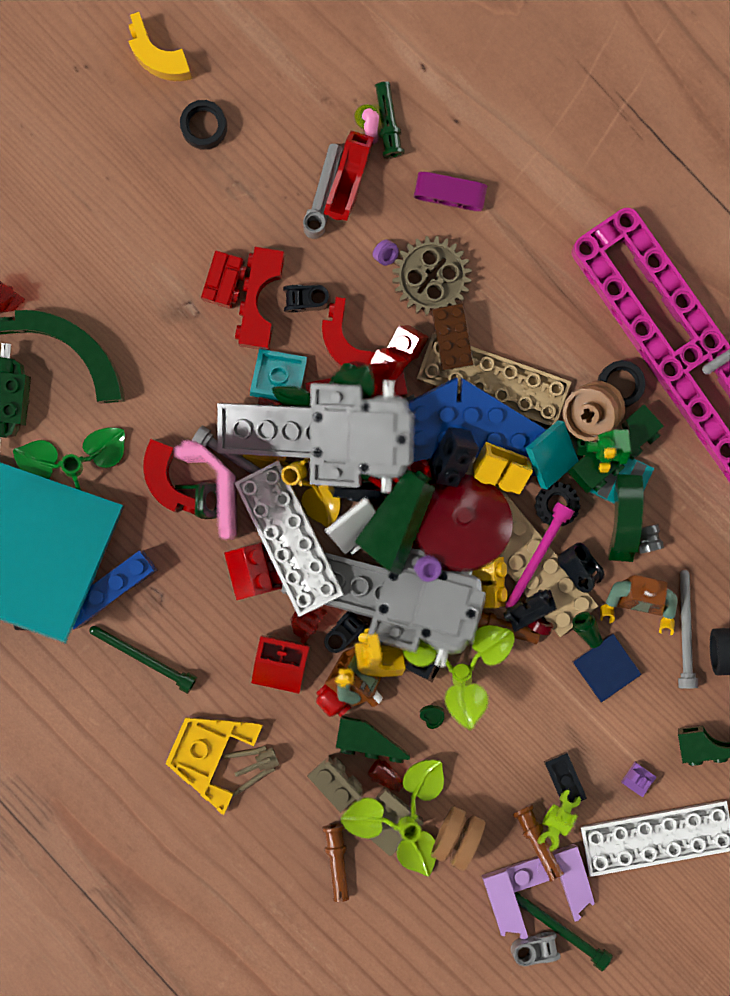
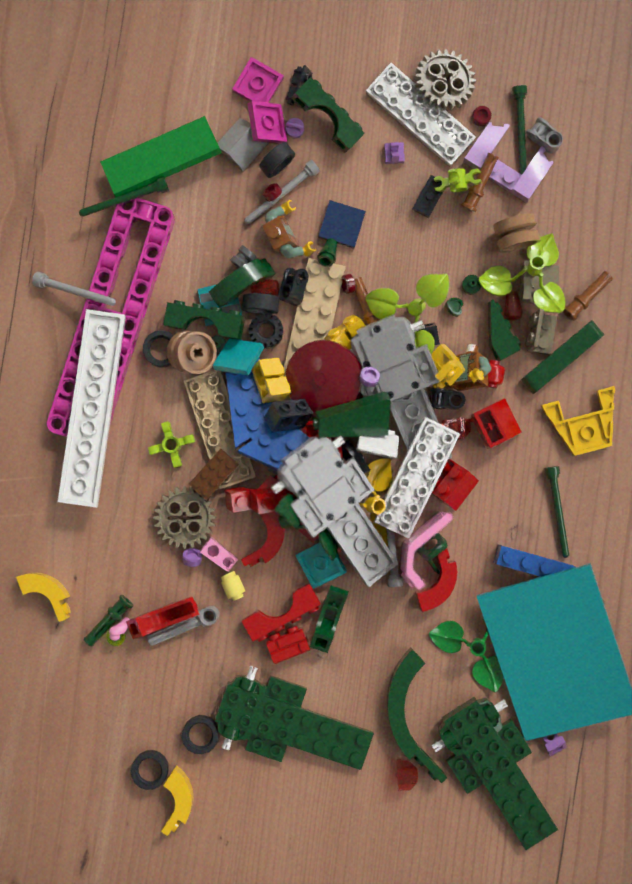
camera: 130 degrees left, 0 degrees up
dark tan plant [223,746,279,797] -> none
black piece [283,285,331,313] -> none
magenta beam [413,172,487,211] -> none
black hinge [503,589,557,632] -> none
dark pink piece [505,502,575,608] -> none
green piece [587,430,631,473] -> none
none -> yellow arch [16,573,71,622]
none -> white plate [58,309,126,507]
none -> black tyre [131,750,169,790]
none -> lime pin [148,421,195,468]
none -> bright pink leg [200,537,238,572]
none -> dark green piece [215,666,374,770]
none -> light yellow brick [221,571,246,601]
none -> black tyre [242,293,279,314]
none -> clear red cone [251,278,279,296]
none -> dark red tile [263,183,282,202]
none -> dark green arch [309,585,349,653]
none -> dark tan gear [414,49,476,110]
none -> dark green tile [462,275,481,295]
none -> dark red tile [472,106,492,126]
none -> dark green beam [521,320,605,394]

